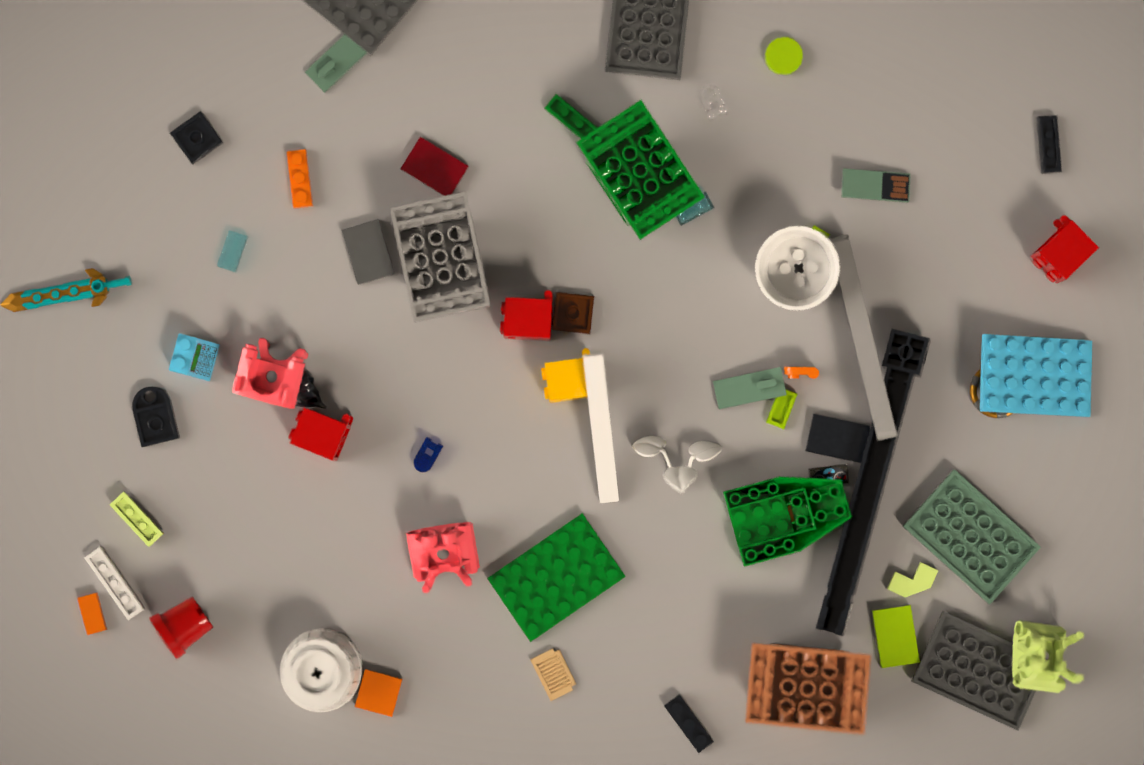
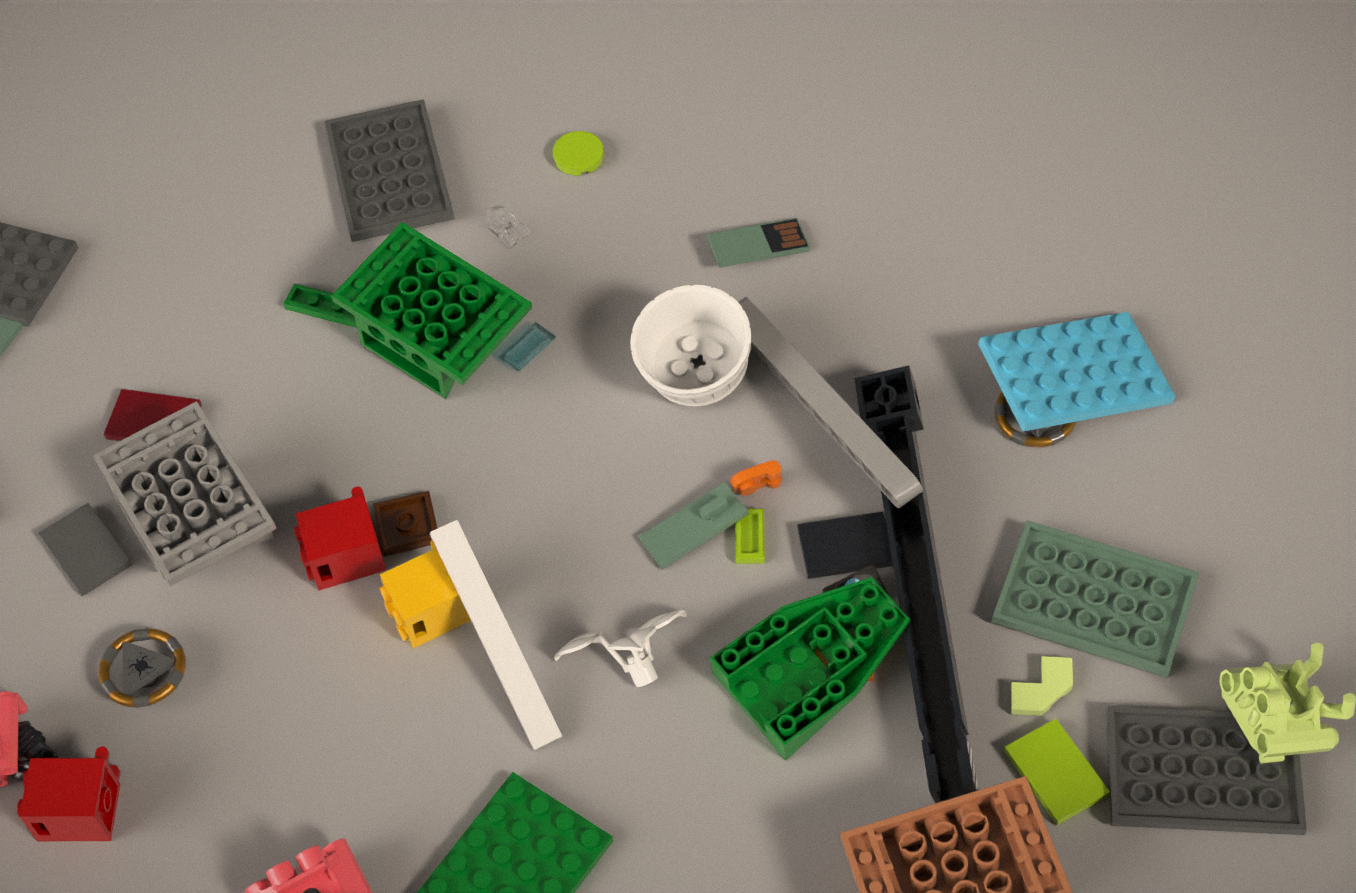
camera: 15 degrees left, 30 degrees down
clear blue plate [414,437,444,472] -> none
red container [1030,215,1099,284] -> none
black tile [1037,115,1062,174] -> none
none -> dark grey piece [98,628,186,708]

